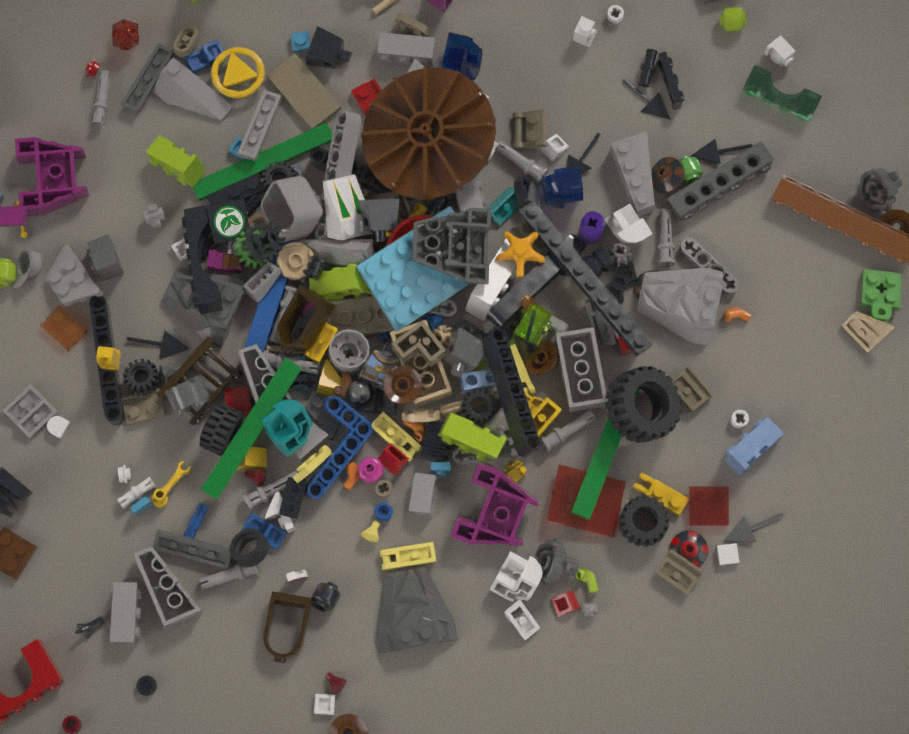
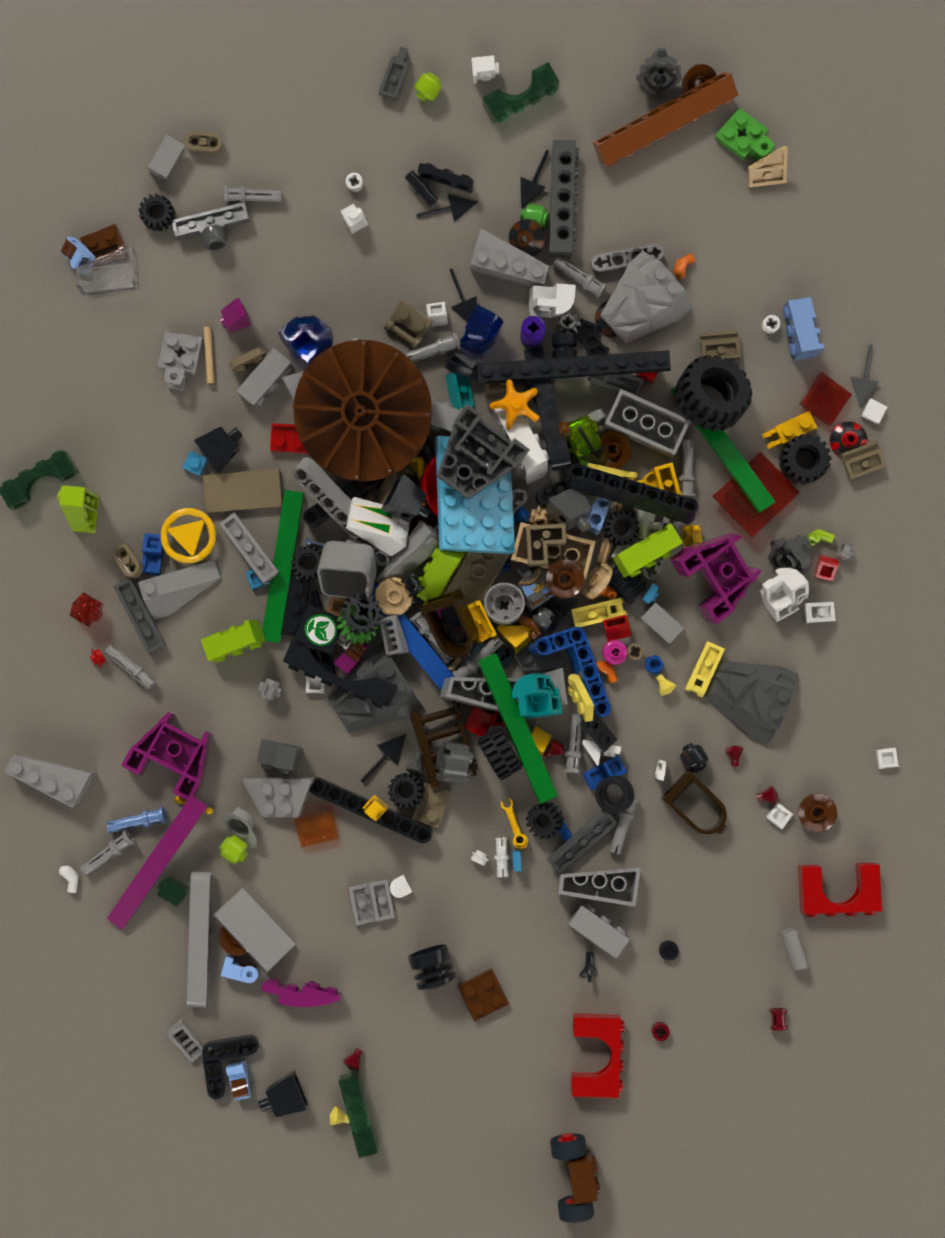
camera: 55 degrees left, 10 degrees up
none -> black tyre [526,801,564,839]
none -> dark red rock [725,745,744,767]

